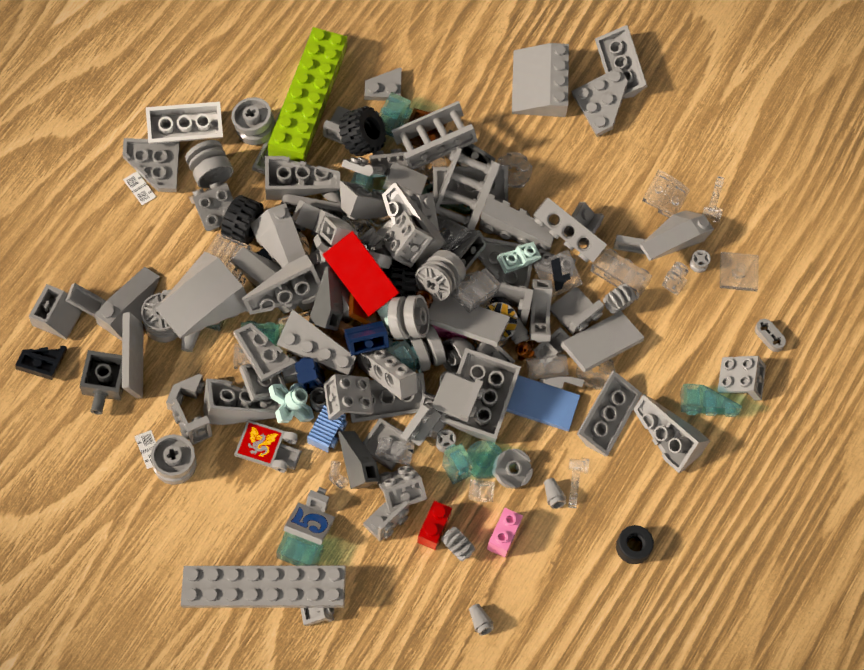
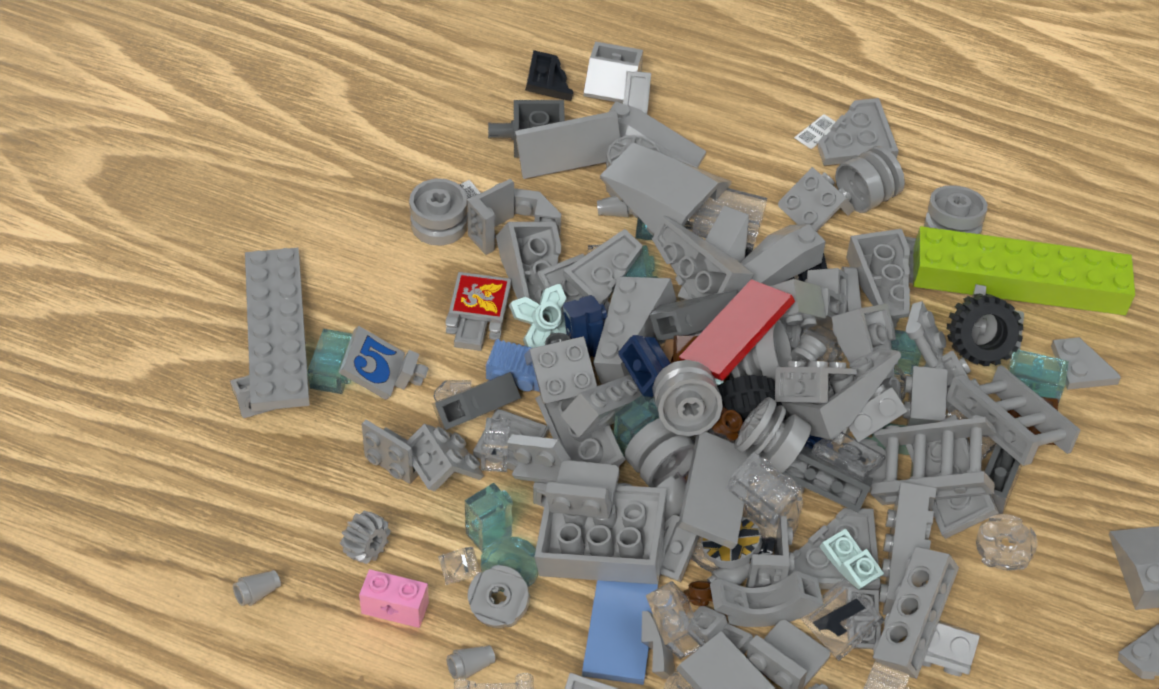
camera: 85 degrees right, 15 degrees down
white slope [146,102,223,144] -> none
black tyre [221,195,264,247] -> none
red brick [417,501,452,550] -> none
light grey wheel [436,429,456,453] -> none

